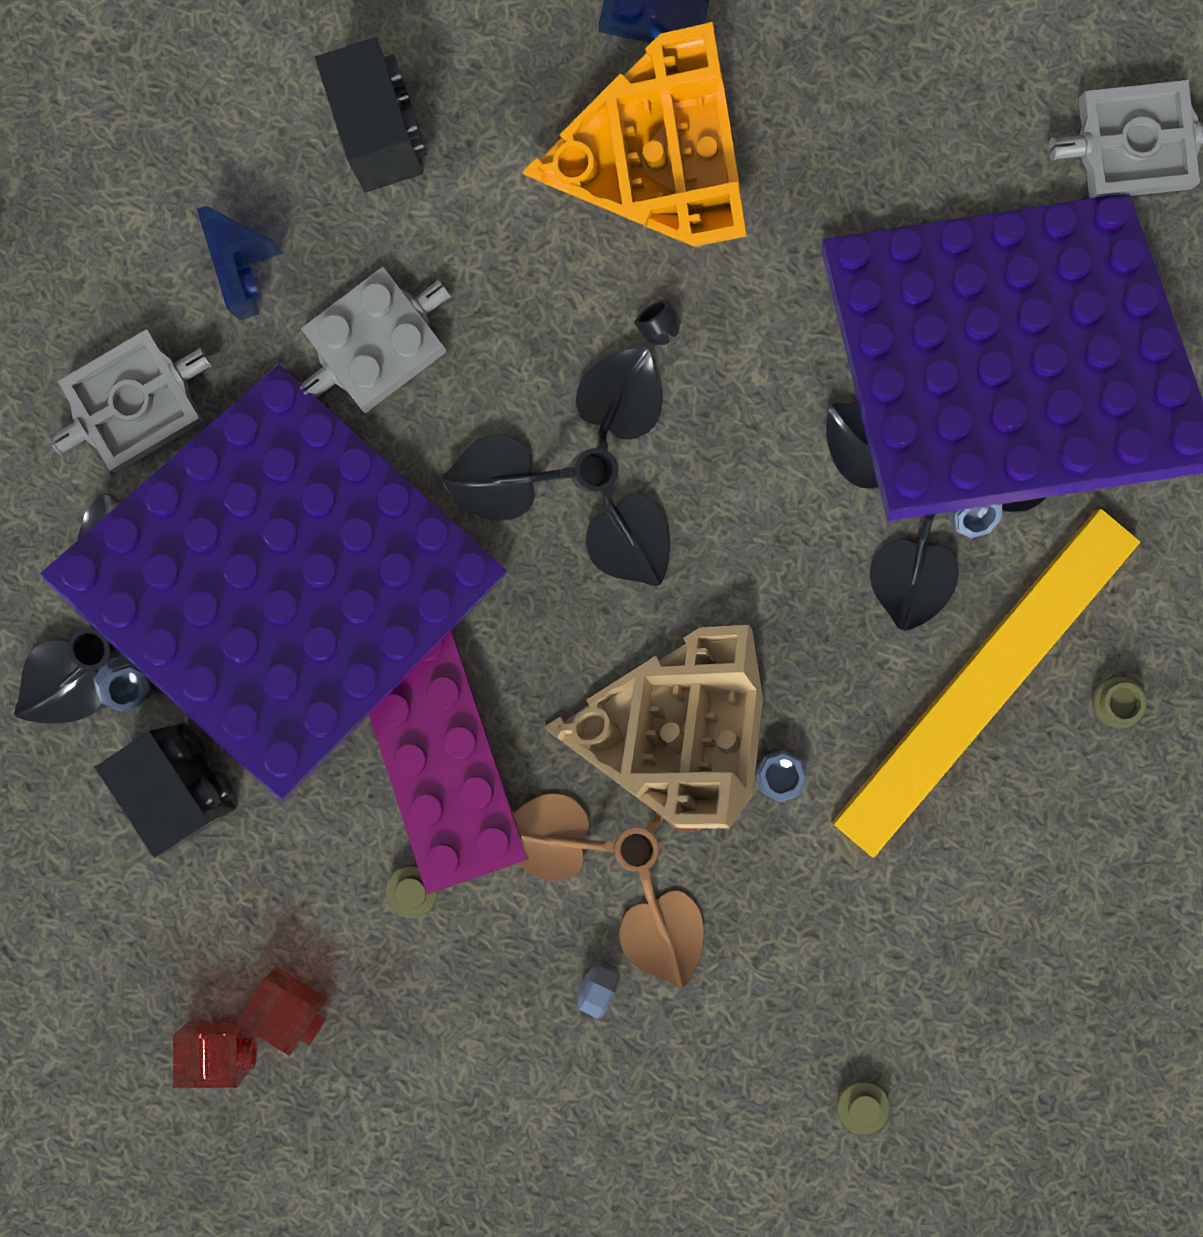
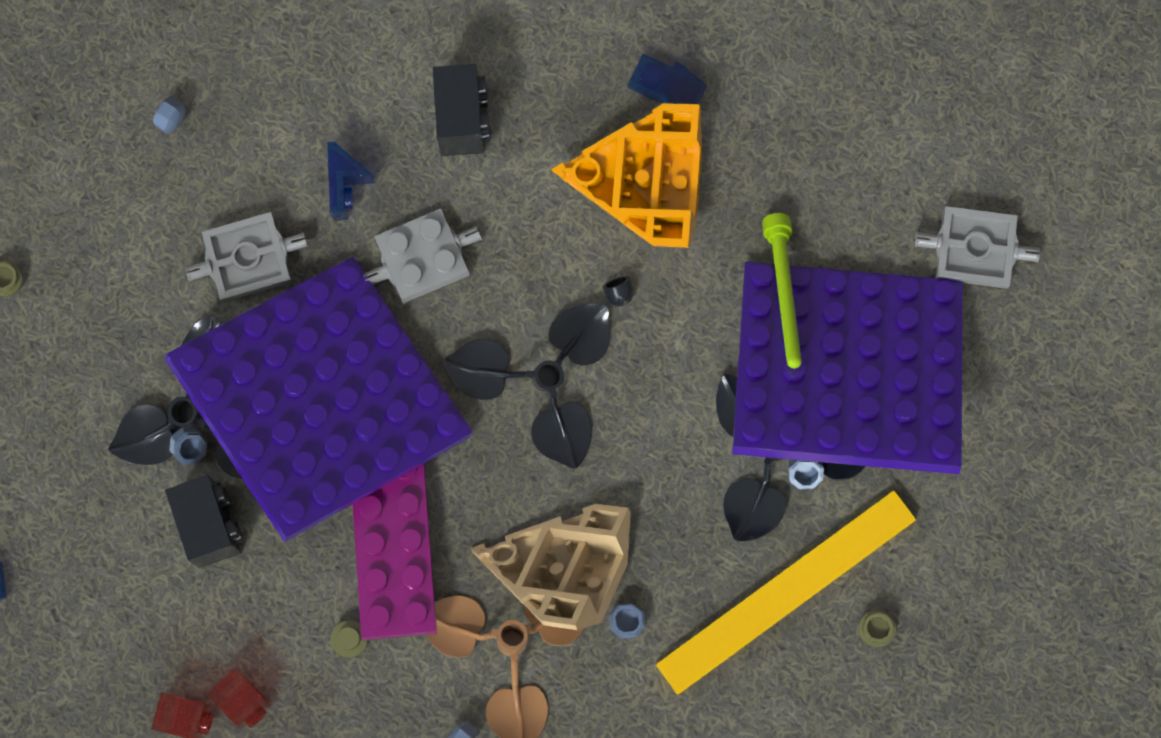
camera: 15 degrees right, 10 degrees down
none -> lime piece [762,213,802,369]

